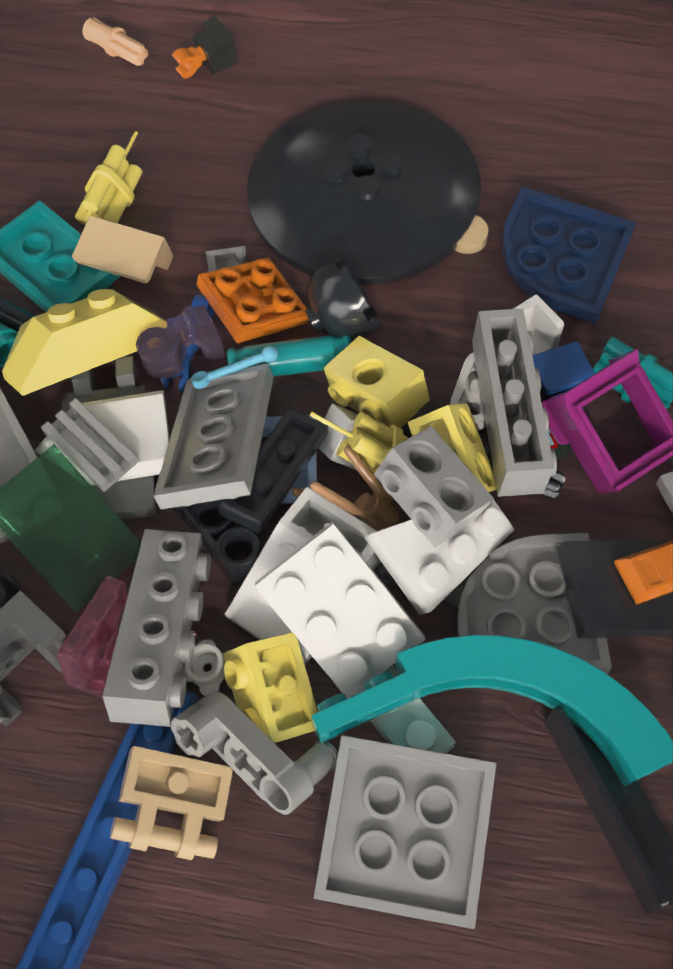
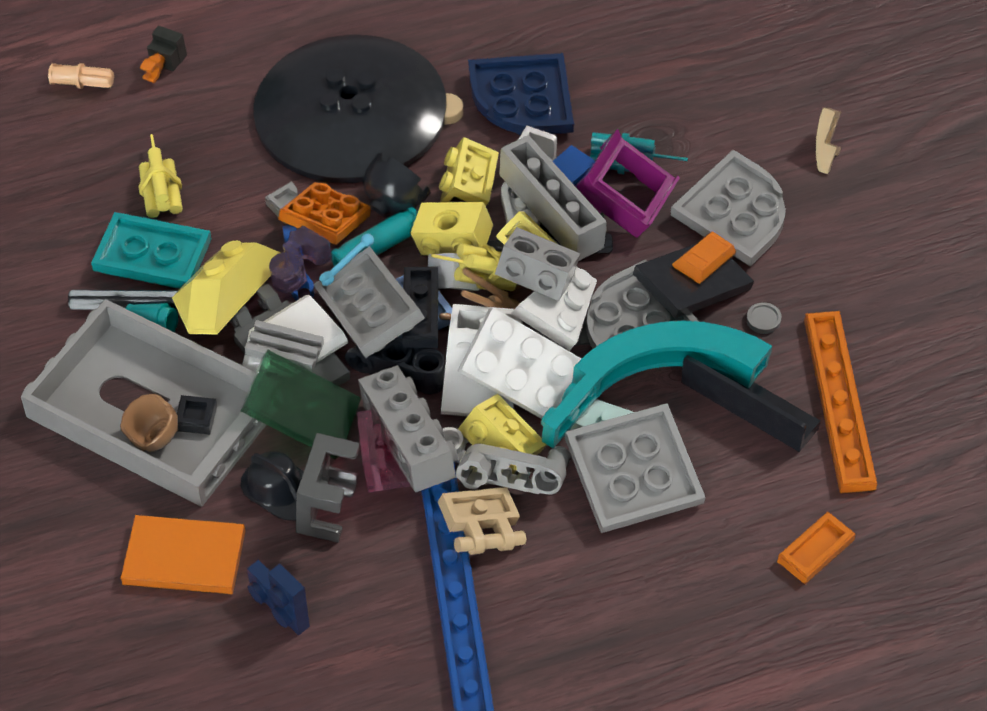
camera: 30 degrees left, 10 degrees down
tan panel [72,216,173,283] -> none
none -> light yellow bracket [439,137,499,206]

